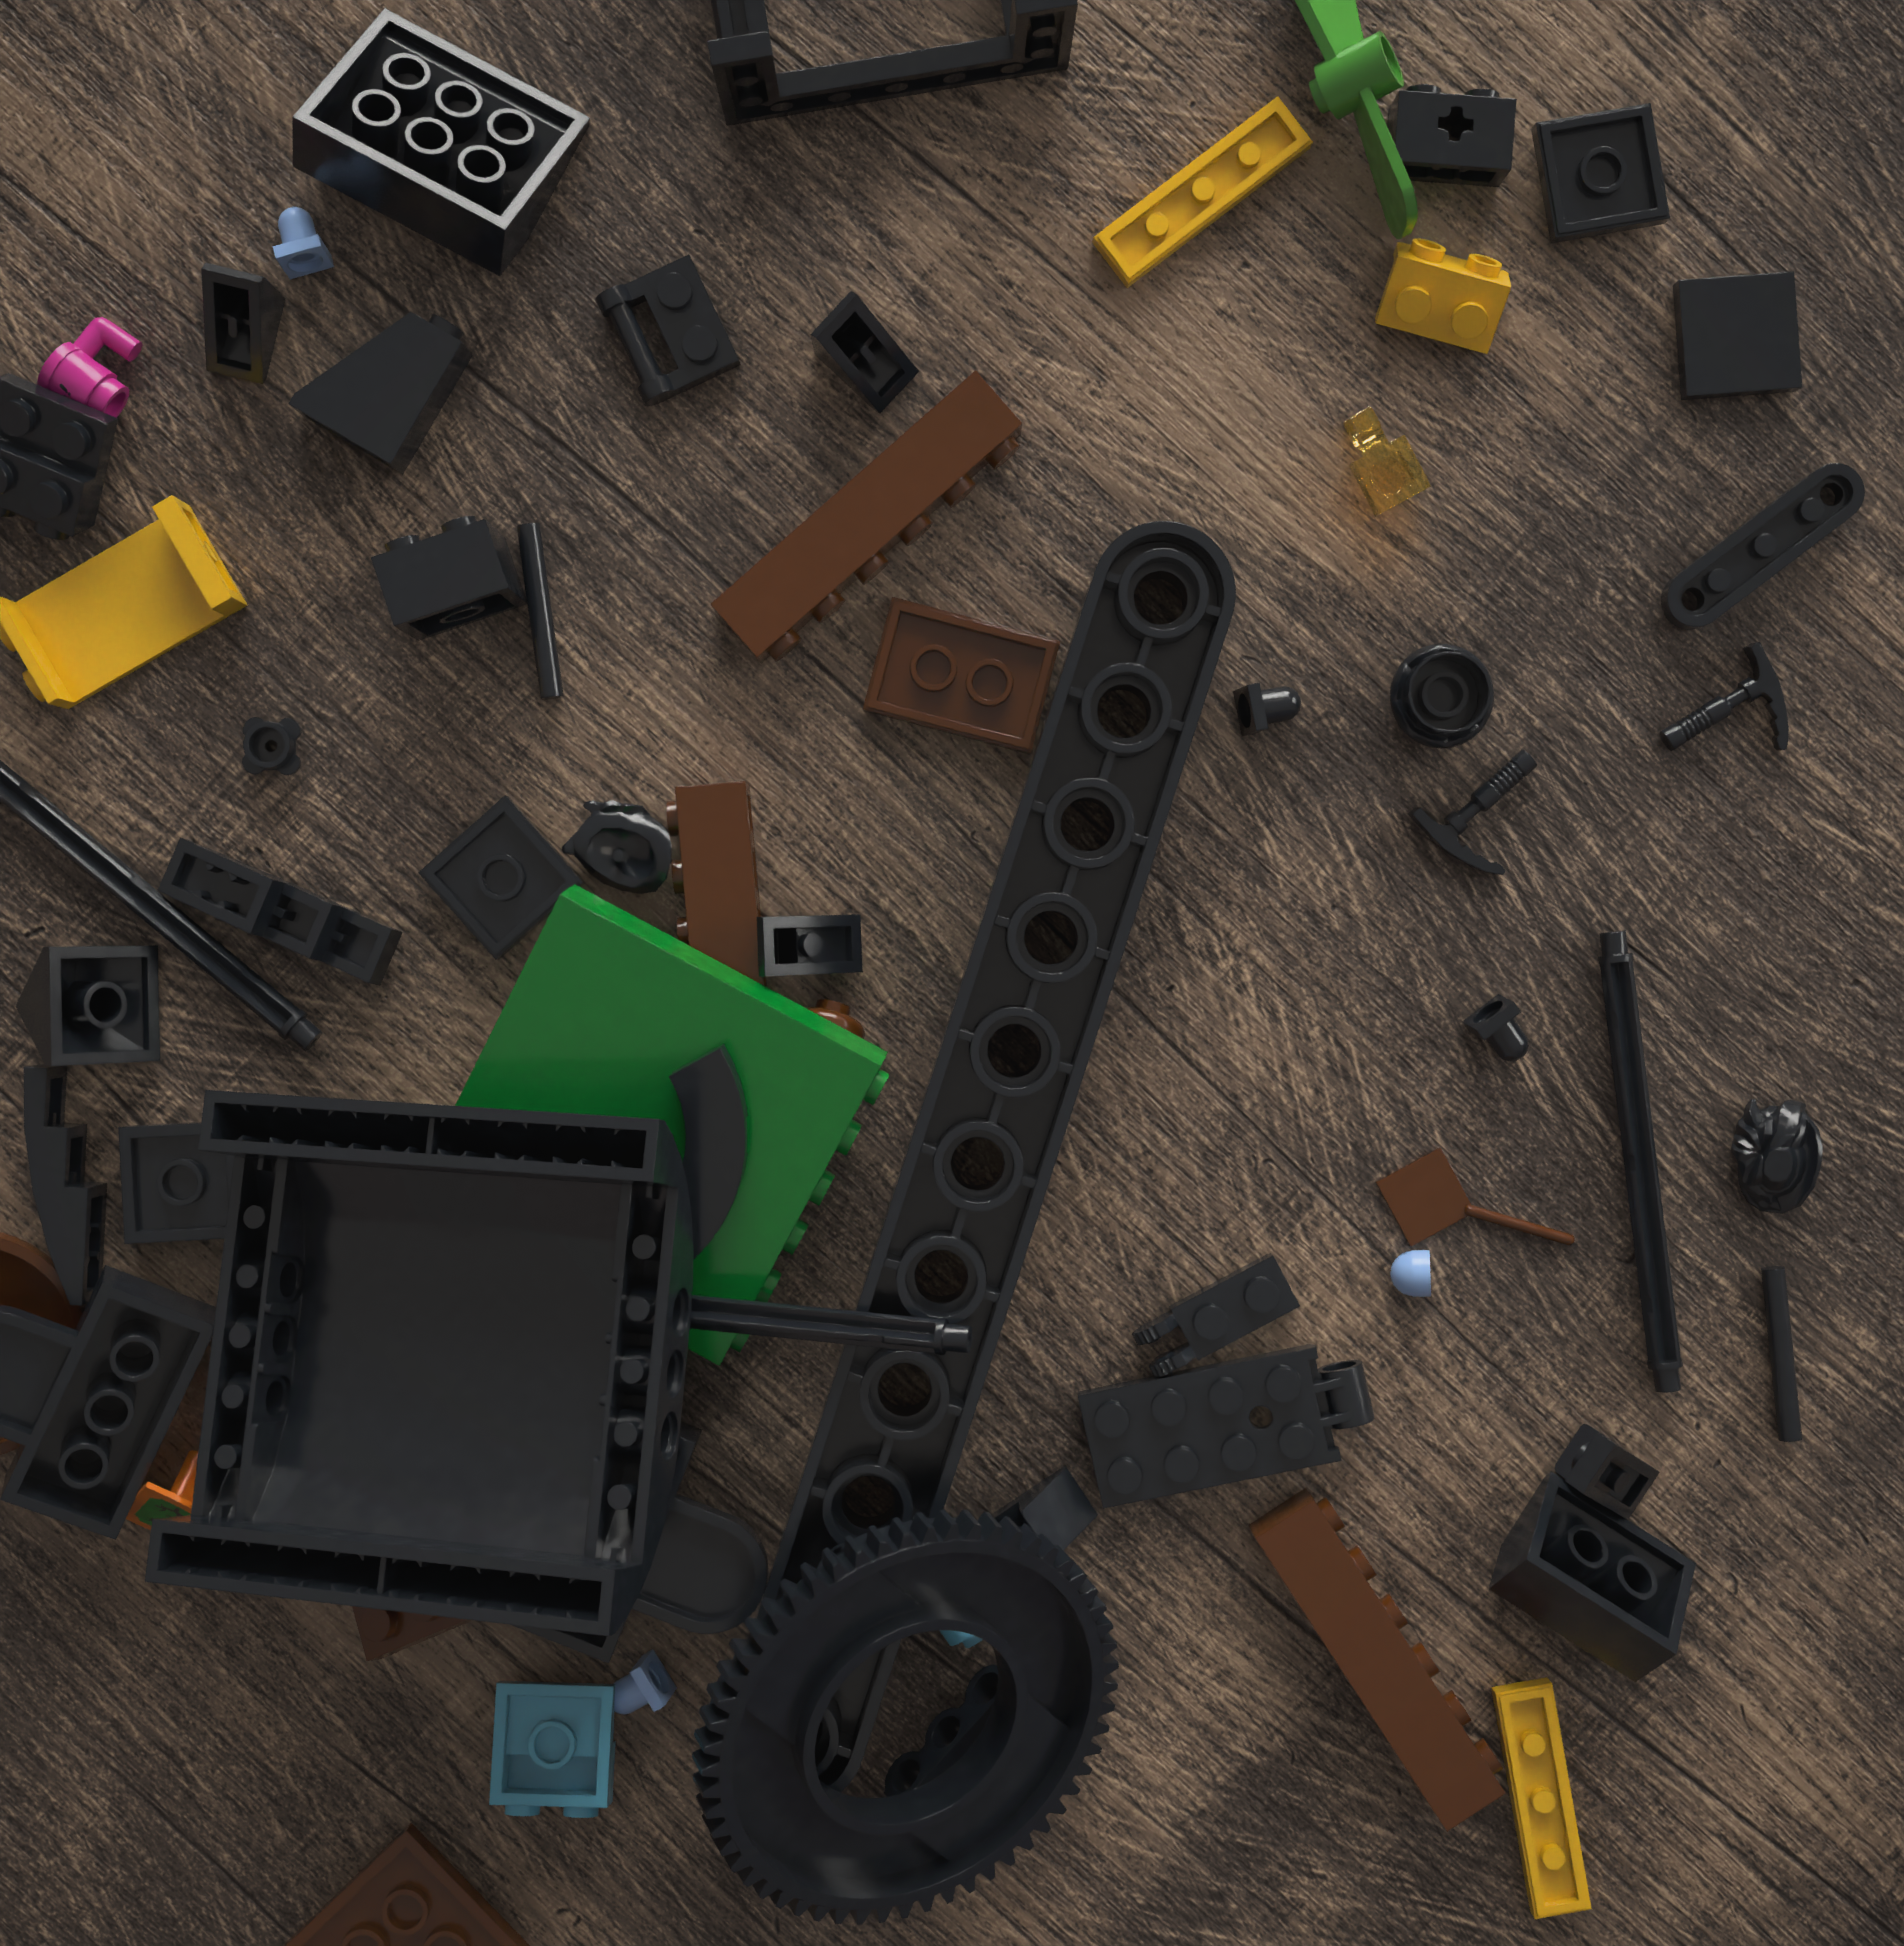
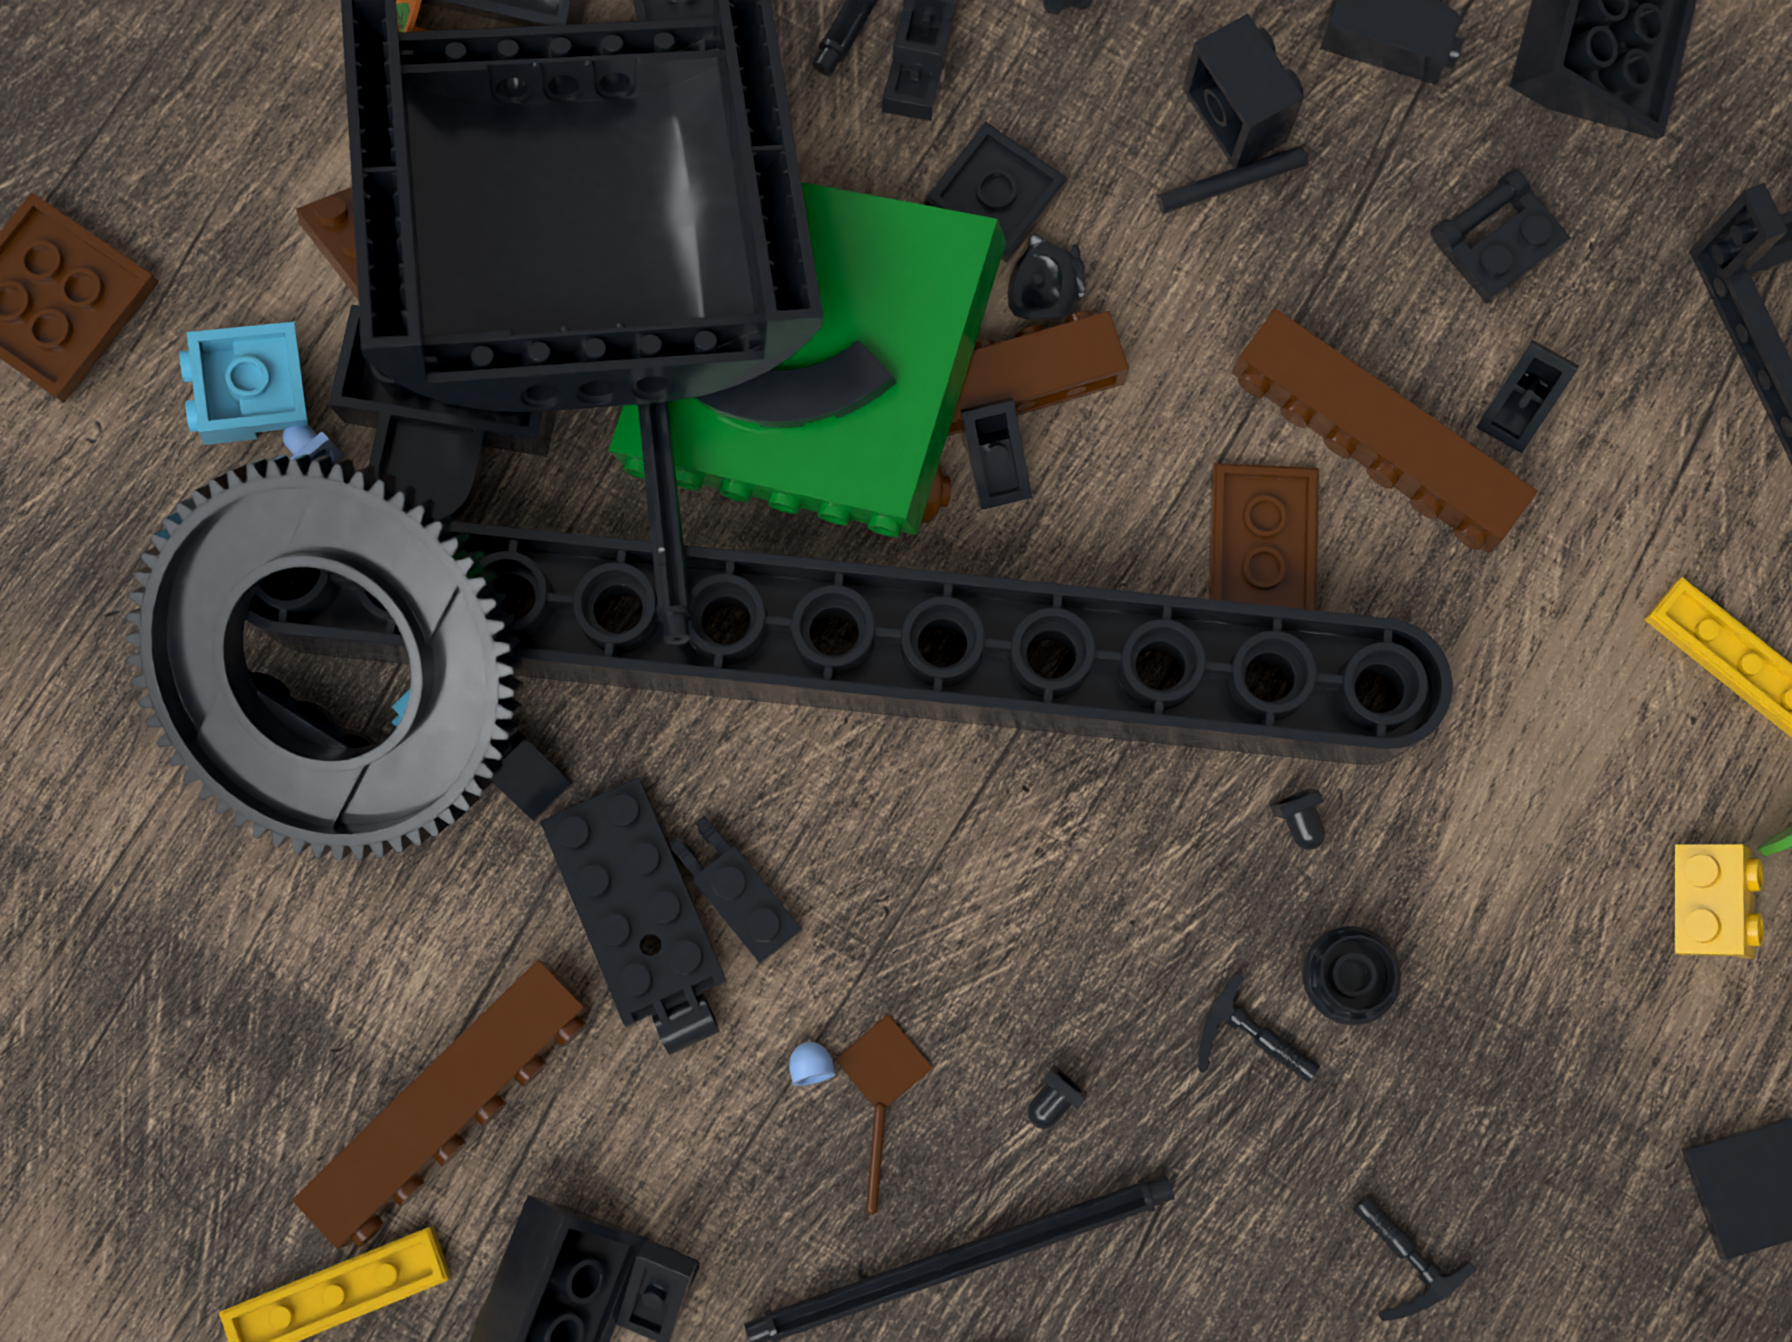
camera: 85 degrees right, 10 degrees down
clear yellow plate [1343,406,1431,517] -> none
black plate [1661,463,1865,630] -> none

